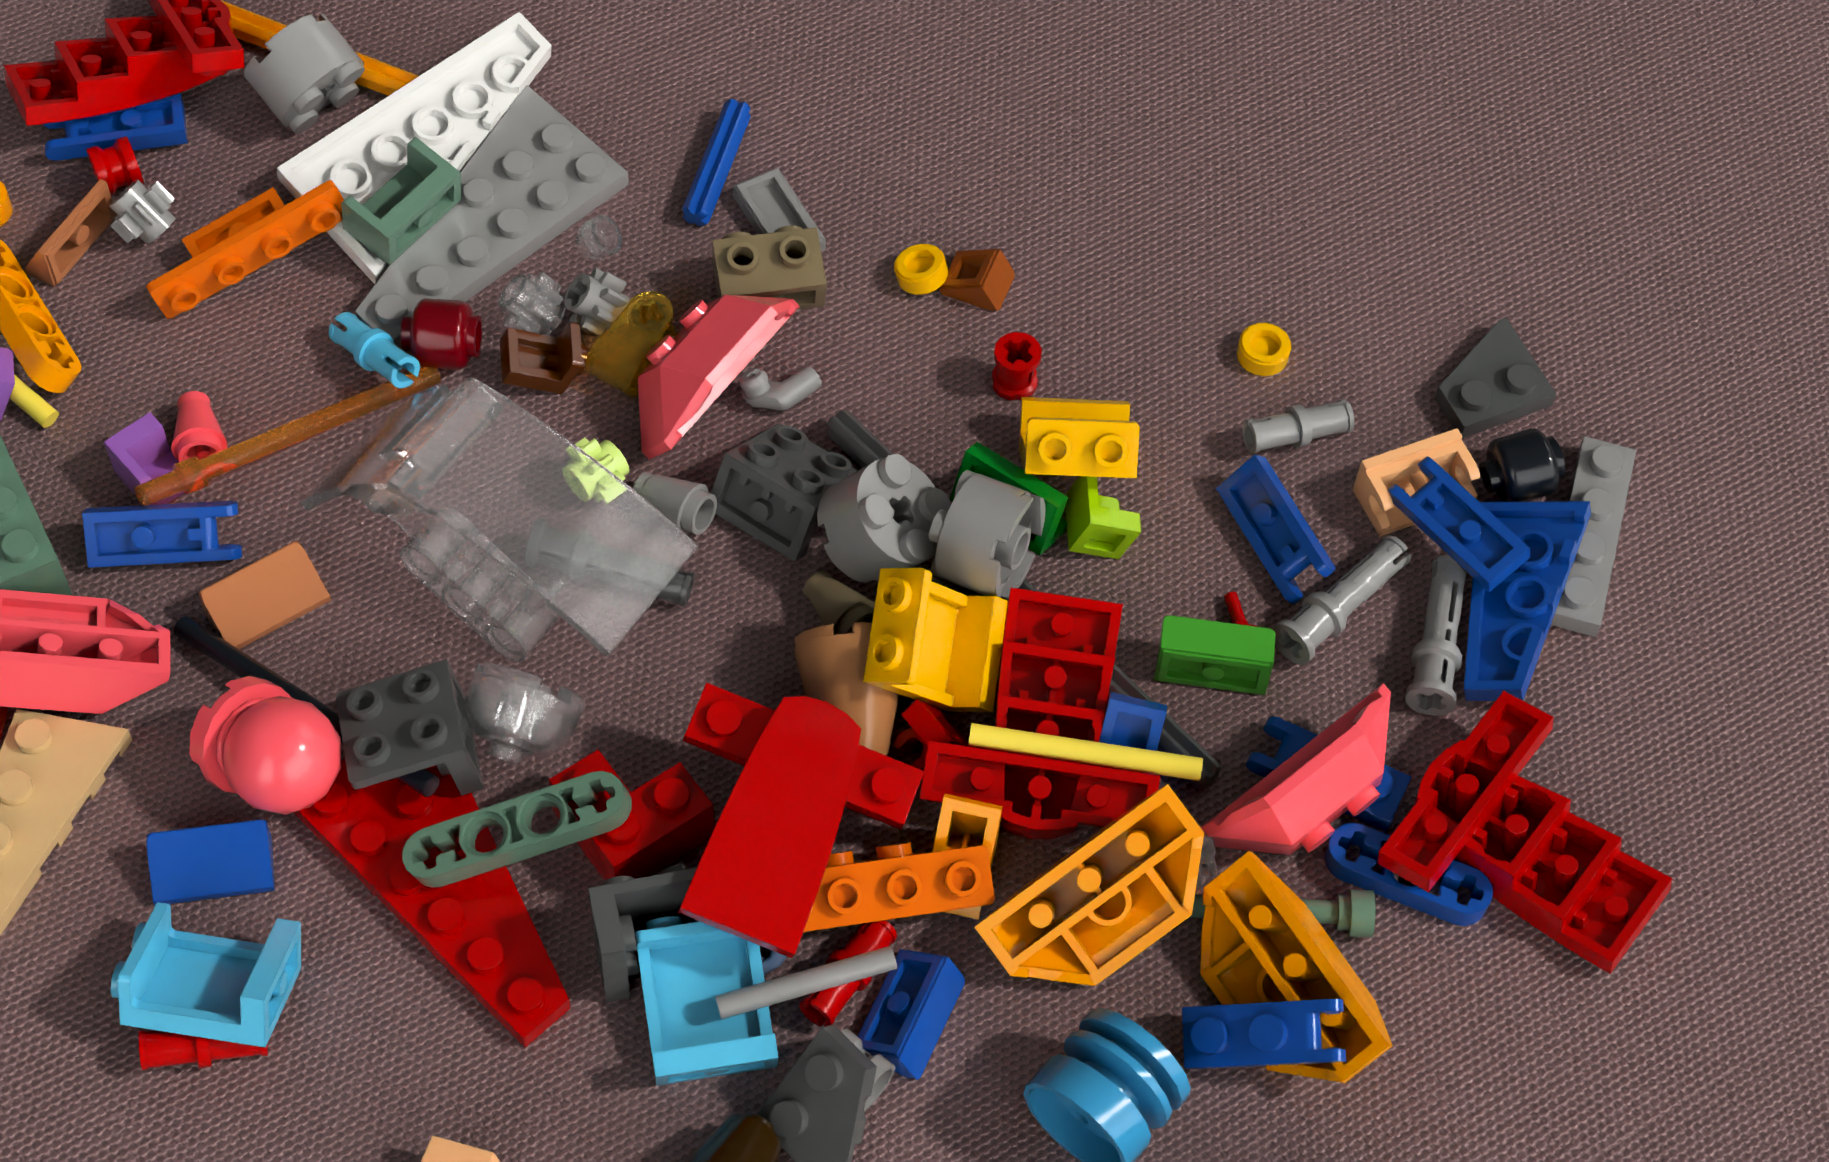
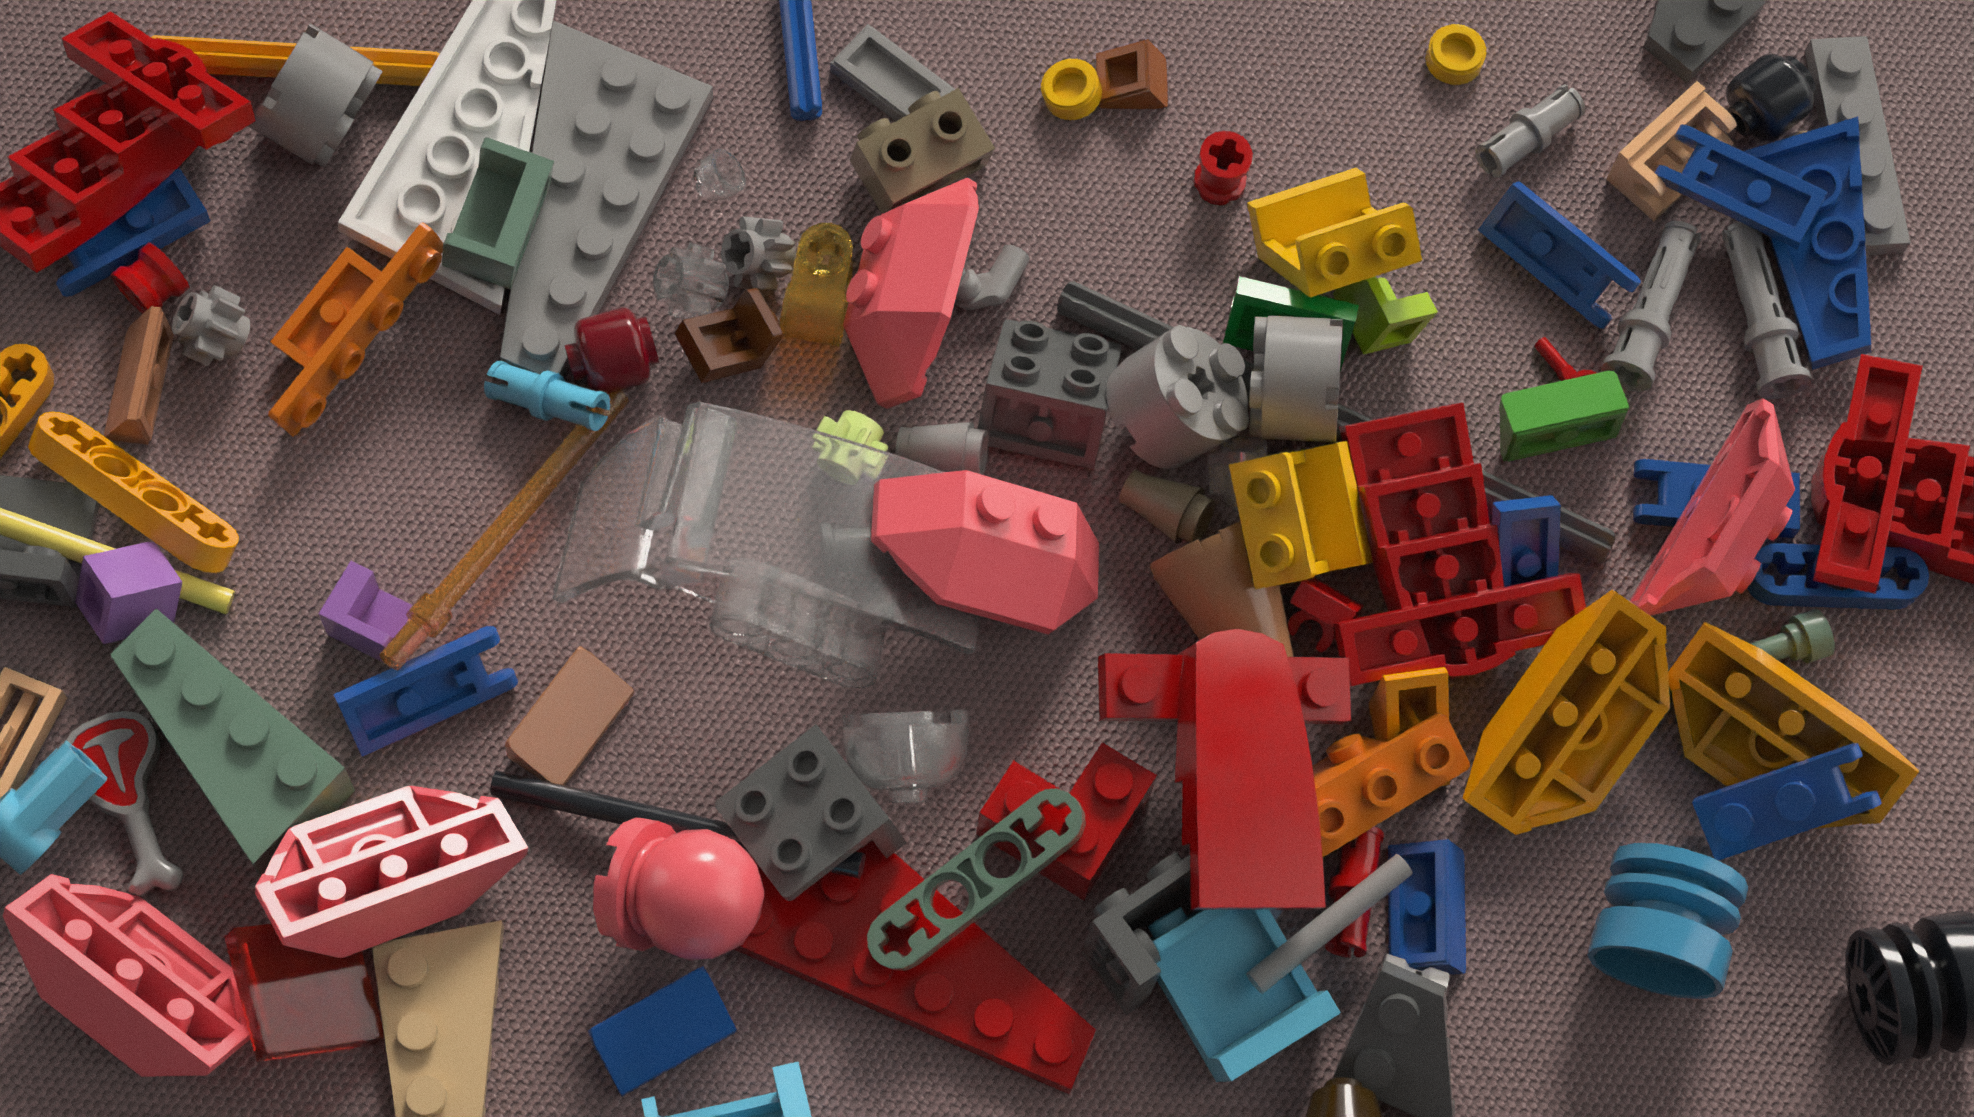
camera: 25 degrees left, 10 degrees up
coral cone [171,391,227,472] -> none
light yellow bar [968,723,1203,781] -> none
none -> coral wedge [871,470,1099,635]

